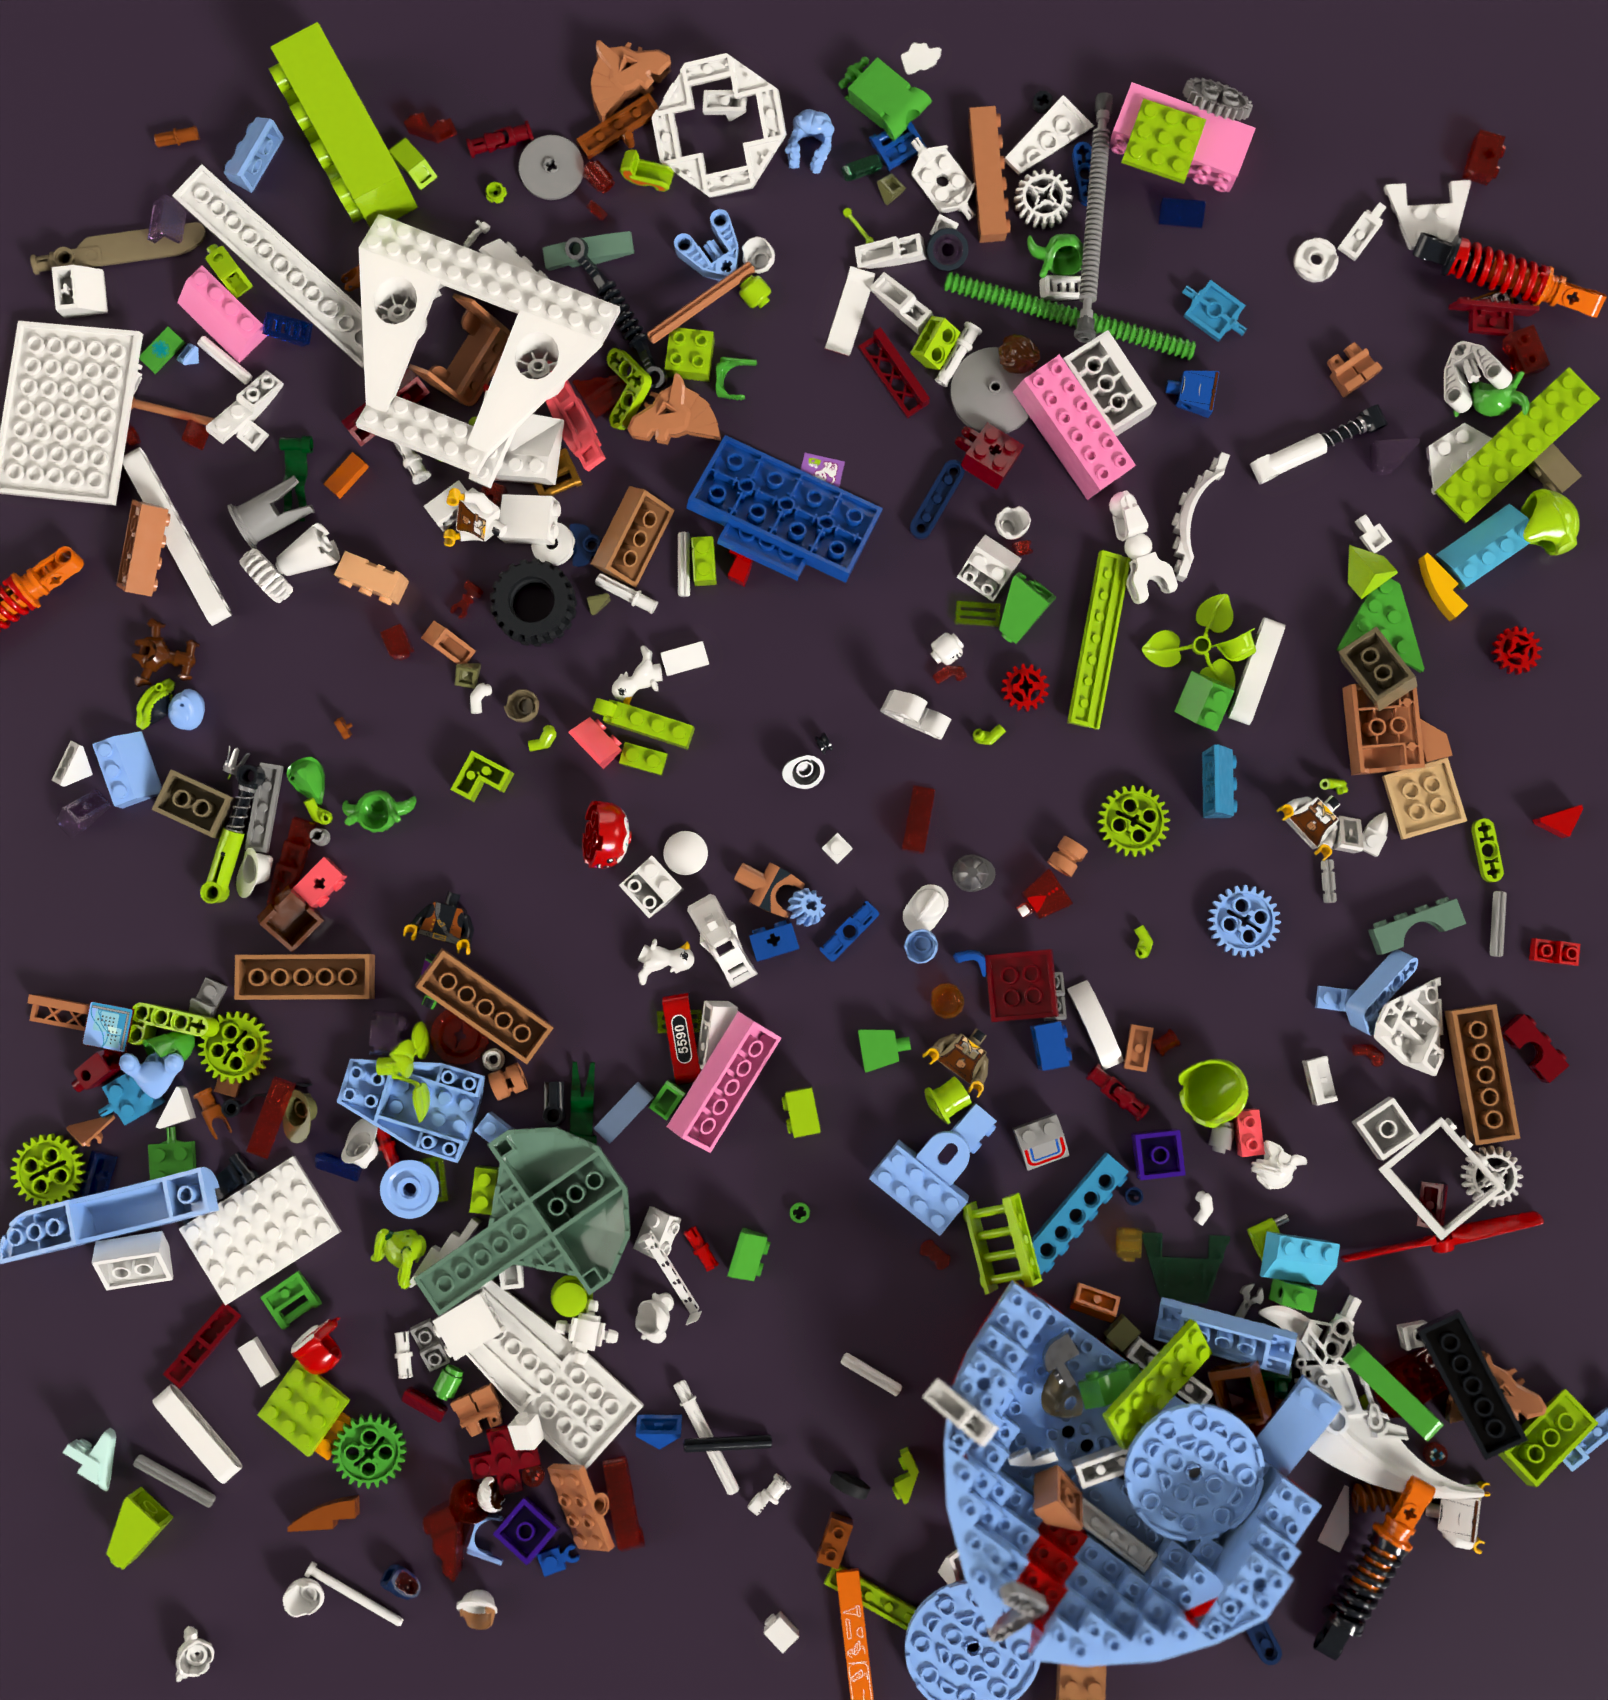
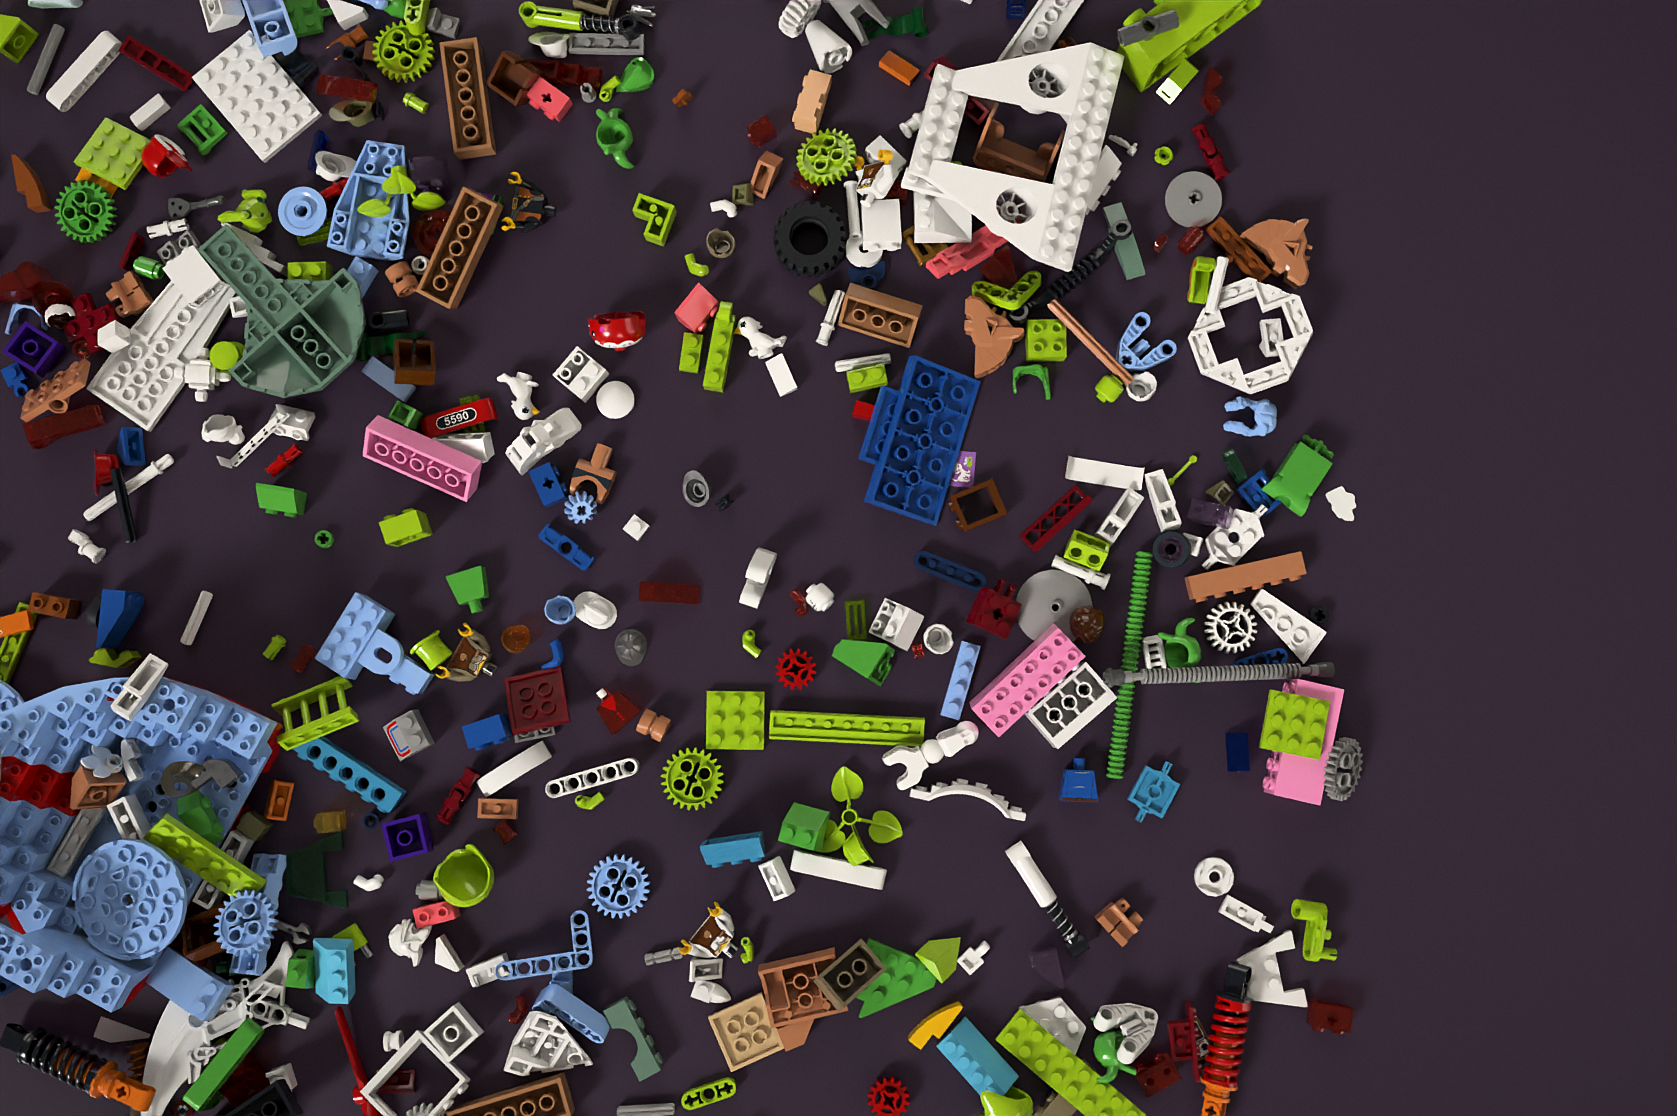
camera: 85 degrees right, 0 degrees up
none -> white plate [80,745,123,778]
none -> red piece [94,449,119,495]
none -> blue slope [96,589,144,648]
none -> dark grey piece [168,195,225,221]
none -> light blue gear [214,890,279,957]
none -> lime pin [262,635,286,660]
none -> white wheel [383,1030,404,1052]
none -> reddish brown piece [393,339,436,385]
none -> lime pin [403,92,429,114]
none -> white slope [435,934,465,972]
none -> light blue beam [495,910,593,981]
none -> white beam [545,757,640,798]
none -> lime plate [706,691,765,750]
none -> white slope [758,856,795,901]
none -> lime gear [796,128,858,186]
none -> white pin [844,181,861,239]
none -> light blue plate [940,641,981,720]
none -> reddish brown window [947,479,1007,533]
none -> dark grey piece [1117,10,1179,47]
none -> clear purple brick [1187,499,1234,529]
none -> white axle [1205,256,1229,314]
none -> lime piece [1291,899,1337,962]

